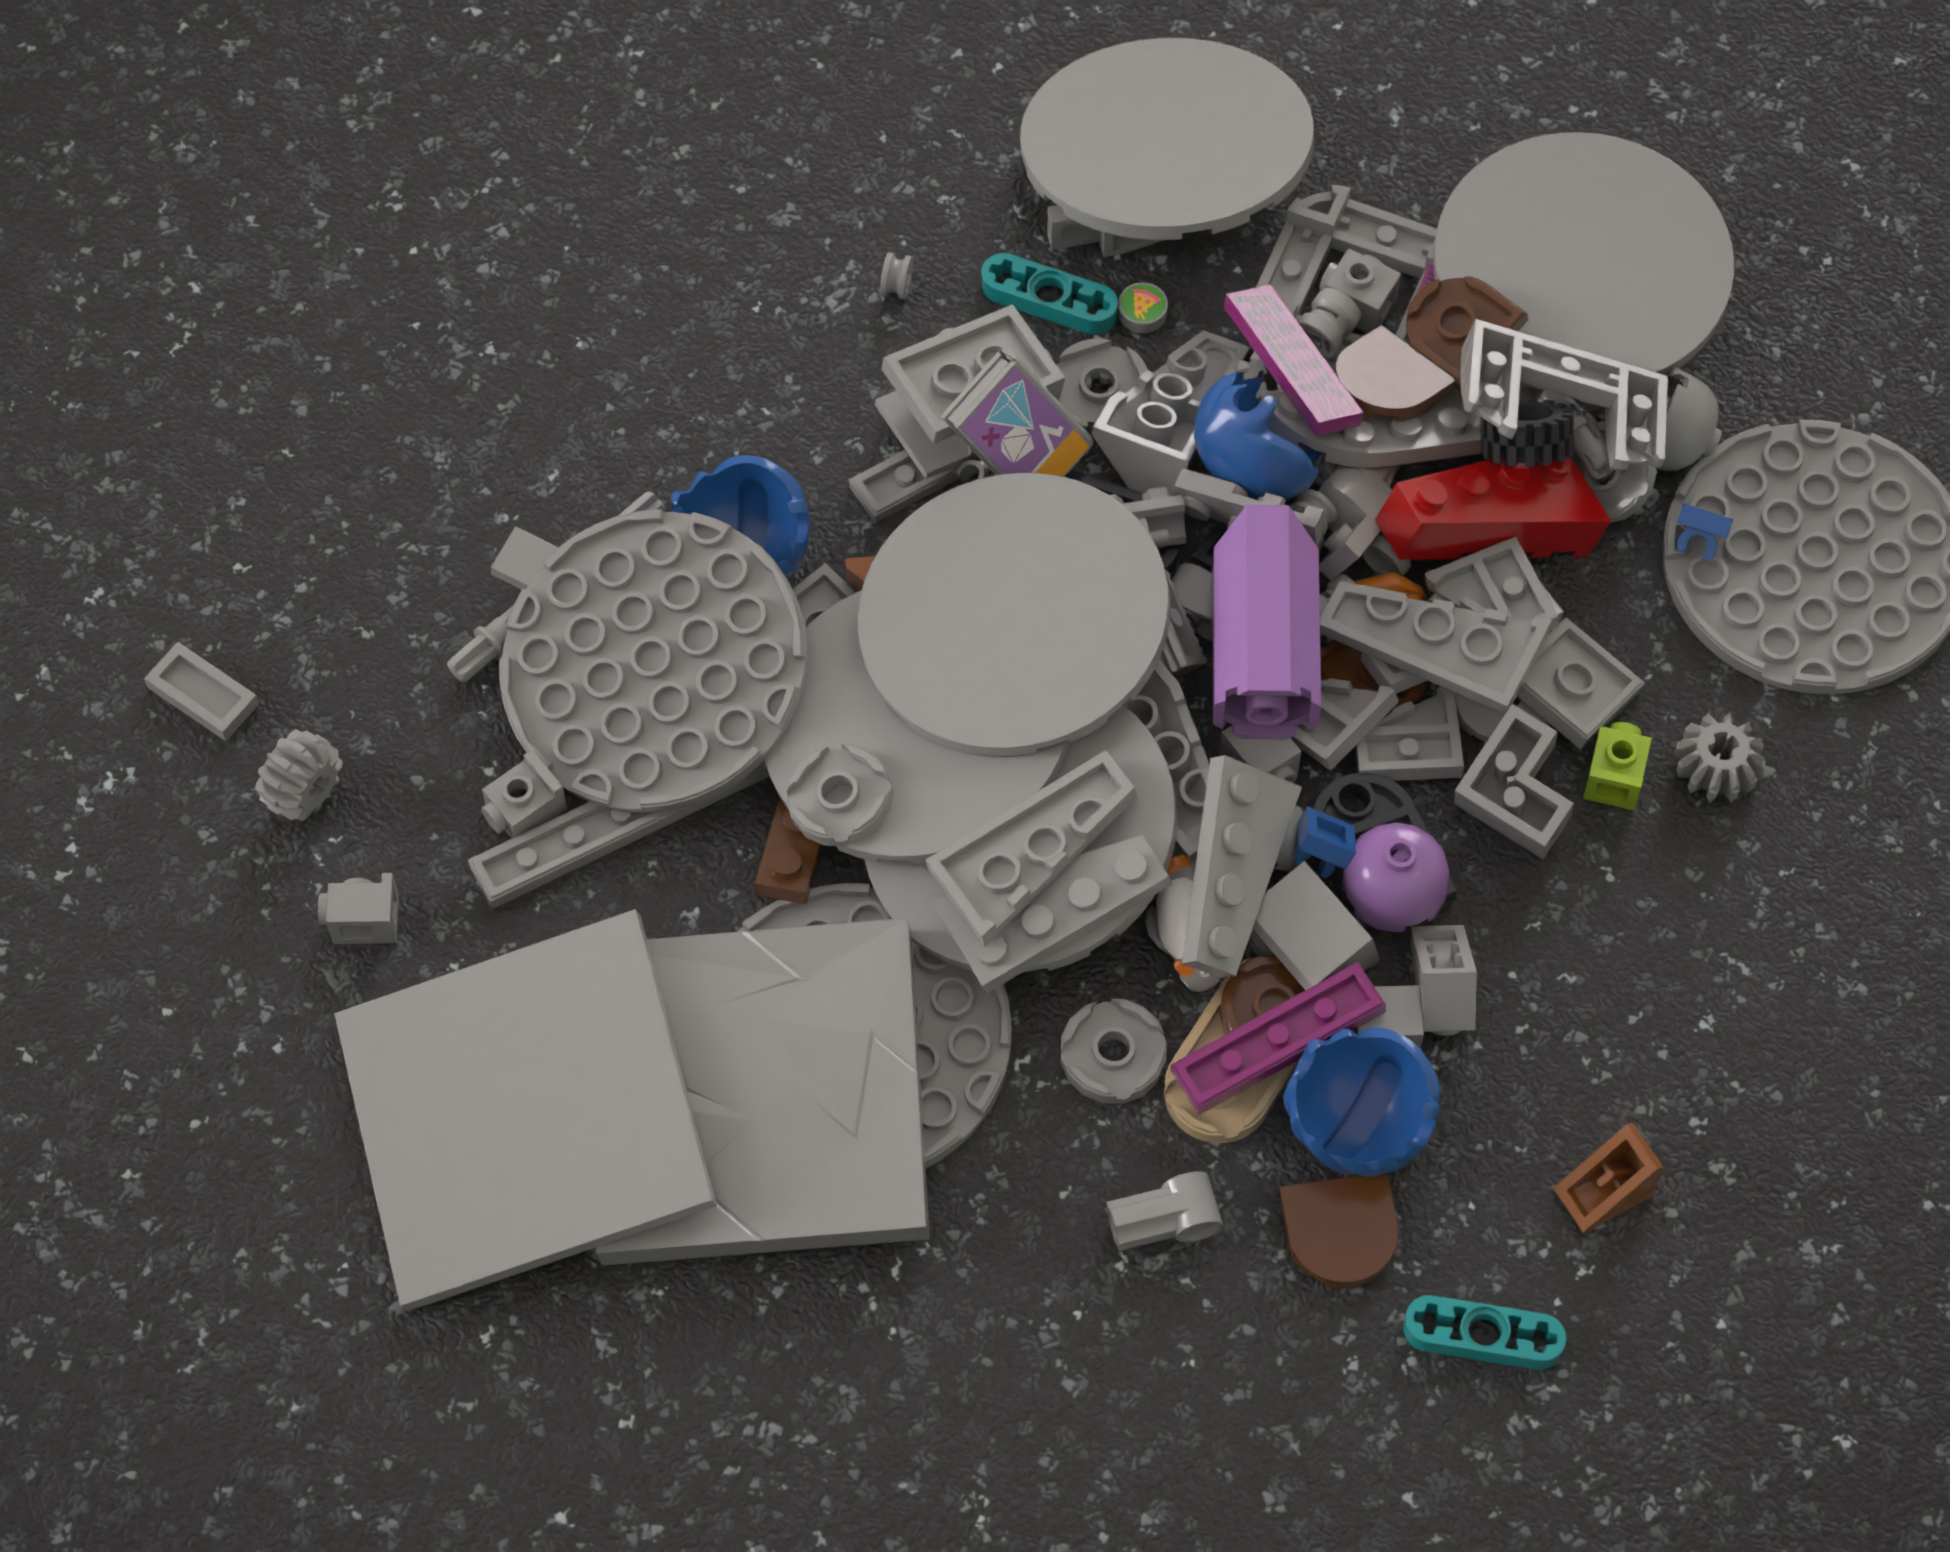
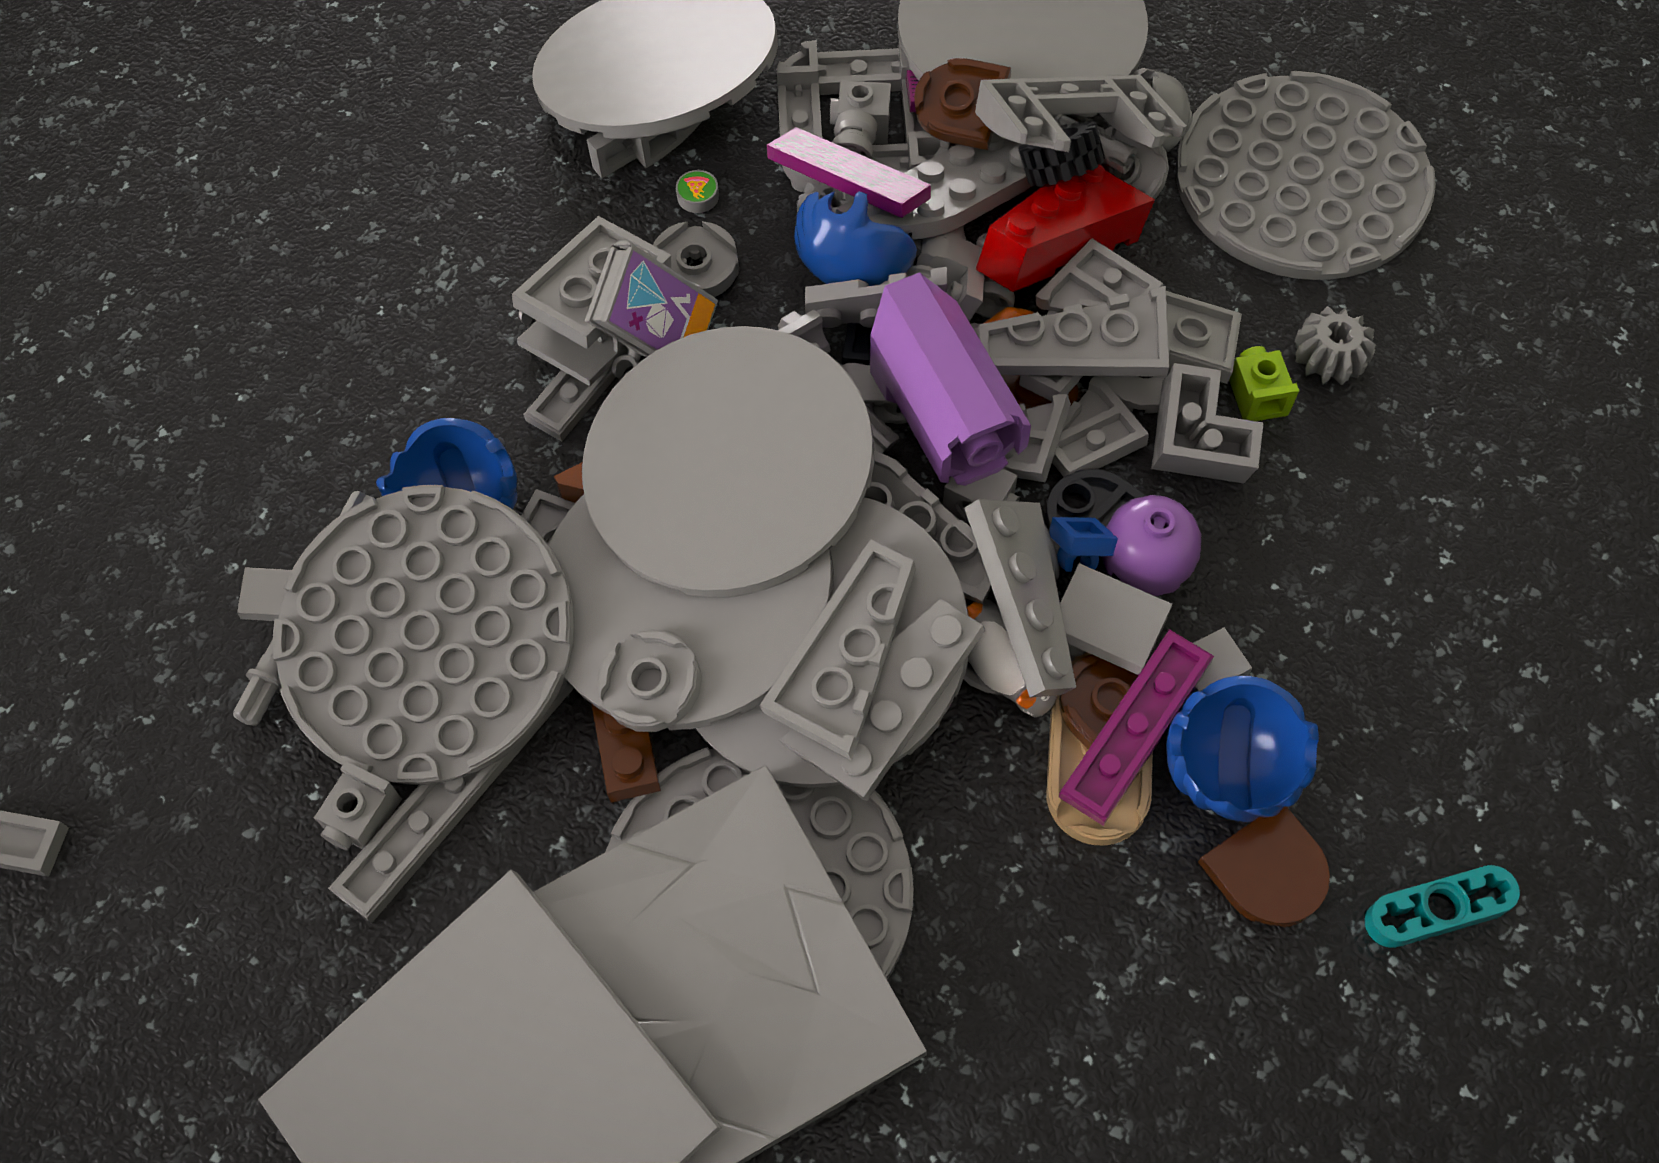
camera: 25 degrees left, 0 degrees up
light grey gear [255,729,343,821] -> none
light grey brick [318,873,399,944] -> none
light grey bush [880,252,914,300] -> none
teal beam [982,253,1118,335] -> none
light grey tile [1061,999,1167,1104] -> none
light grey wedge [1092,330,1249,496] -> none
light grey piece [1107,1172,1223,1251] -> none
tile [1334,325,1456,421] -> none
light grey arch [1410,925,1477,1036] -> none
dark orange slope [1553,1123,1664,1233] -> none
blue tile [1677,503,1734,560] -> none

